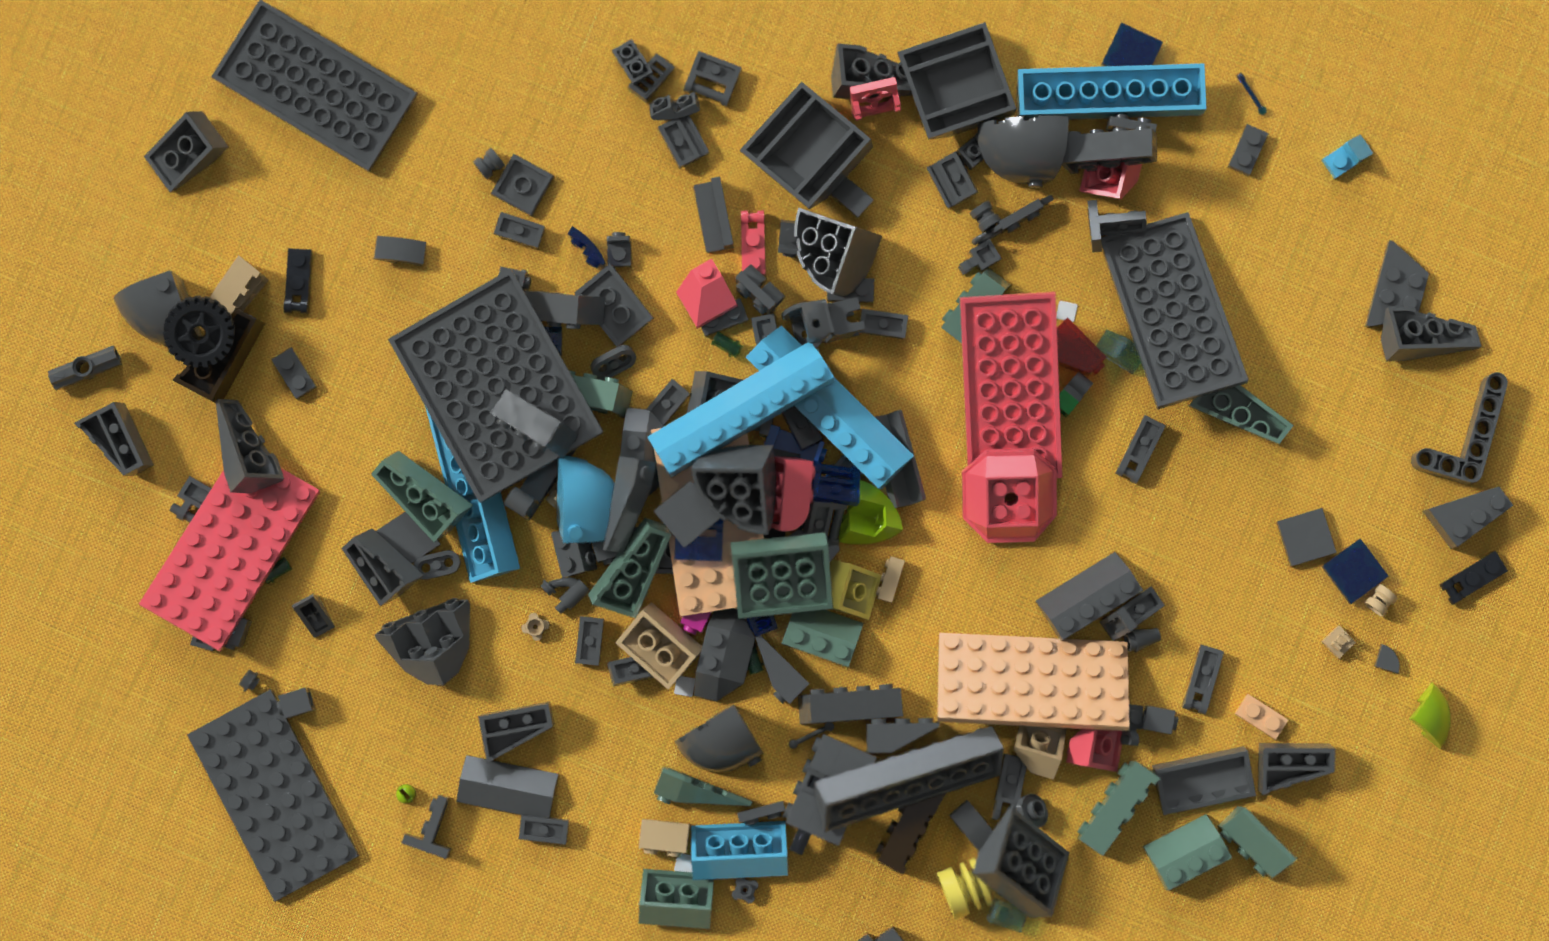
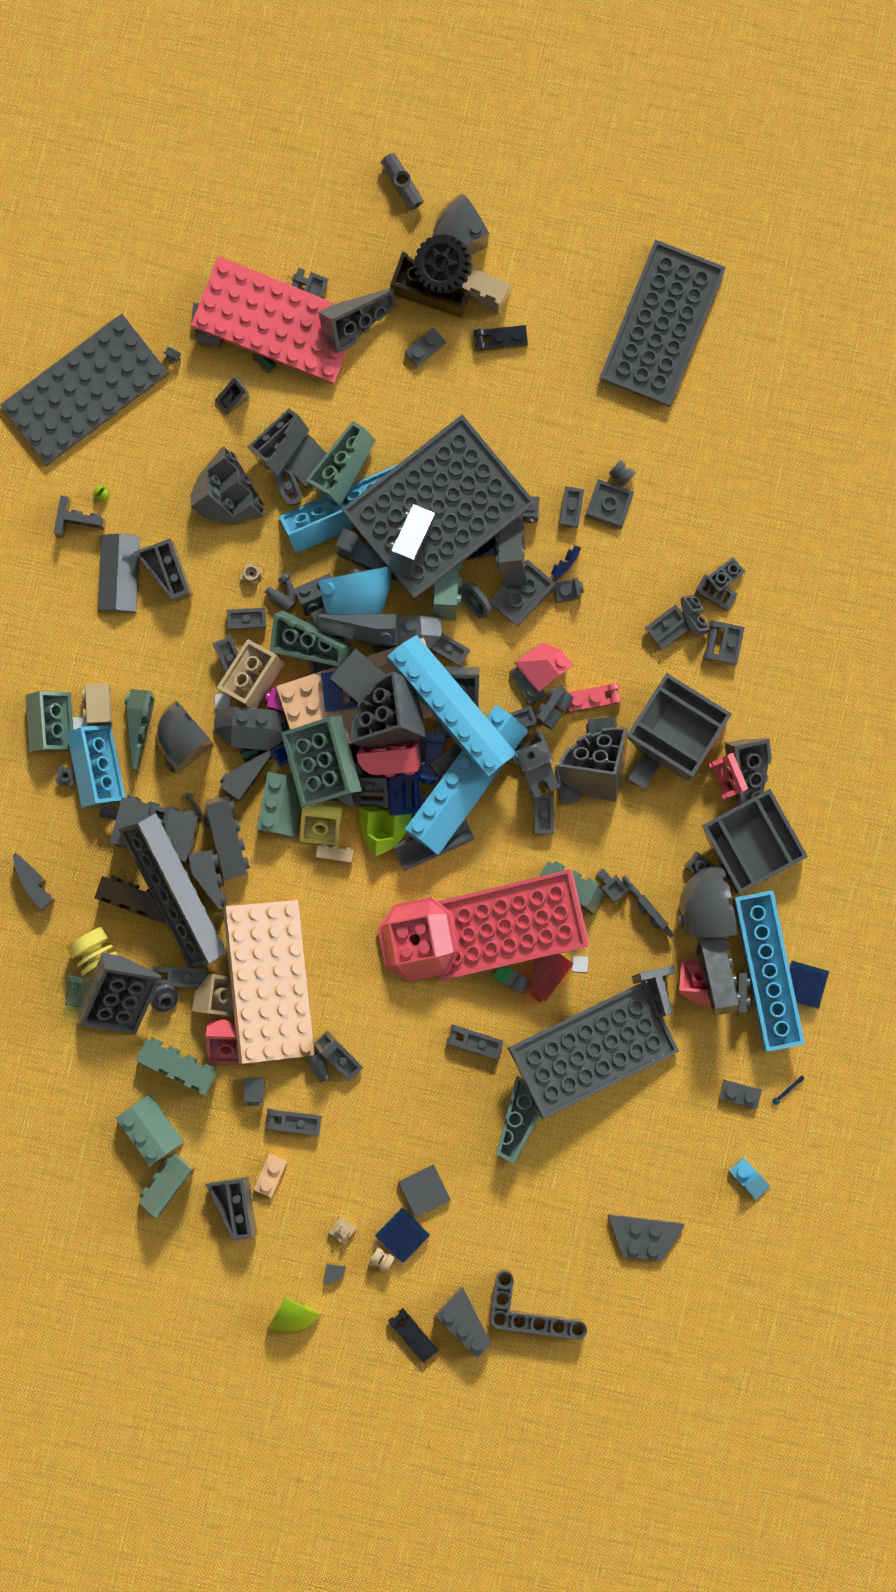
camera: 70 degrees right, 0 degrees up
dark grey wedge [74,402,154,476] -> none
dark grey slope [144,111,229,192] -> none
dark grey brick [277,687,316,719] -> none
dark grey slope [374,236,426,266] -> none
dark grey plate [519,814,569,845] -> none
dark grey panel [694,176,734,253] -> none
clear green pin [711,331,742,358] -> none
dark grey plate [737,801,785,826] -> none
dark grey plate [926,151,979,209] -> none
dark grey slope [949,800,993,852] -> none
dark grey wheel [970,201,1001,233] -> none
dark grey slope [1036,552,1143,641] -> none
clear light blue slope [1094,330,1141,374] -> none
dark grey plate [1120,704,1143,746] -> none
dark grey slope [1152,746,1256,815] -> none
dark grey wedge [1381,306,1482,361] -> none

